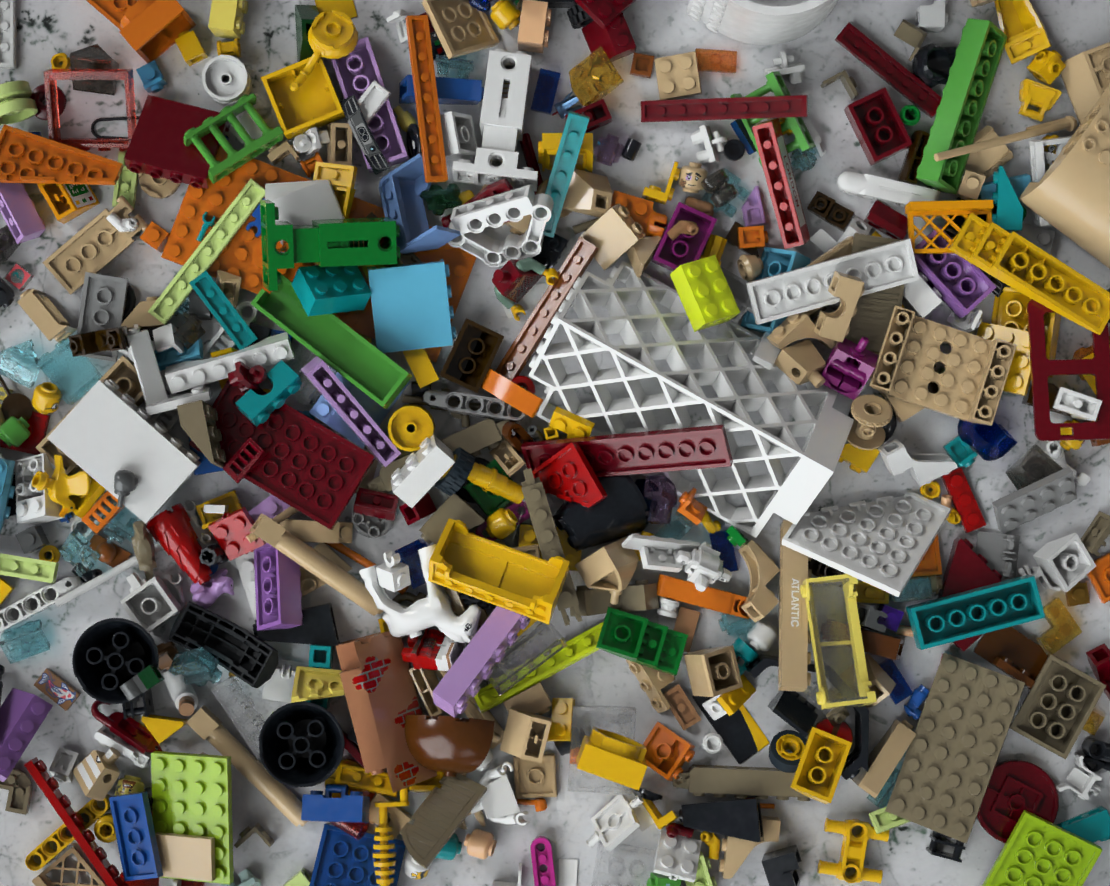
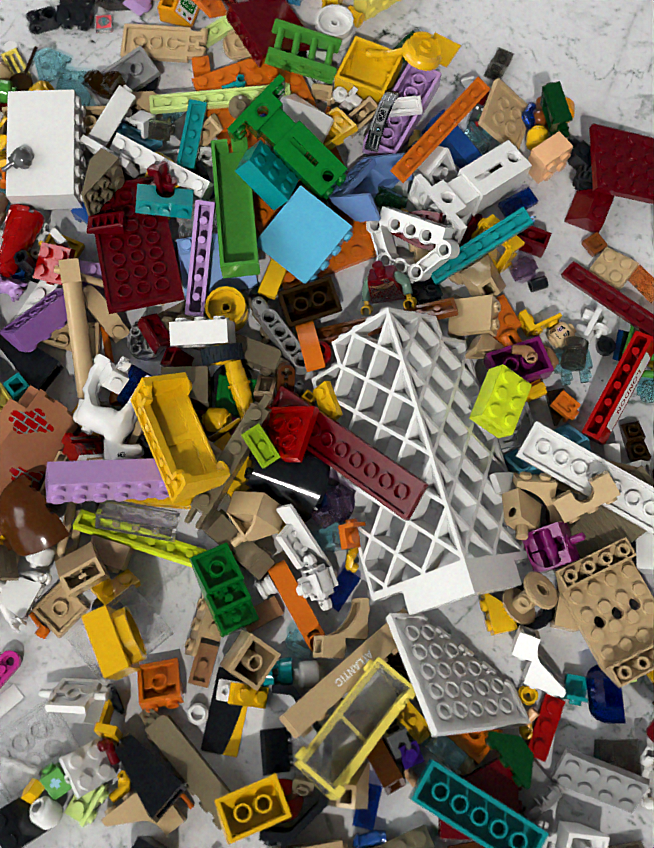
camera: 45 degrees right, 15 degrees down
tan window [17,288,77,344] -> none
white arm [106,211,138,232] -> none
clear yellow slope [569,47,624,106] -> none
green plate [726,526,748,548] -> none
tan cone [737,254,764,282] -> none
lavender tile [741,186,766,227] -> none
wheel [769,730,807,773] -> none
none -> dark tan brick [228,95,252,119]
none -> lime plate [241,423,280,469]
none -> dark green slope [484,730,534,790]

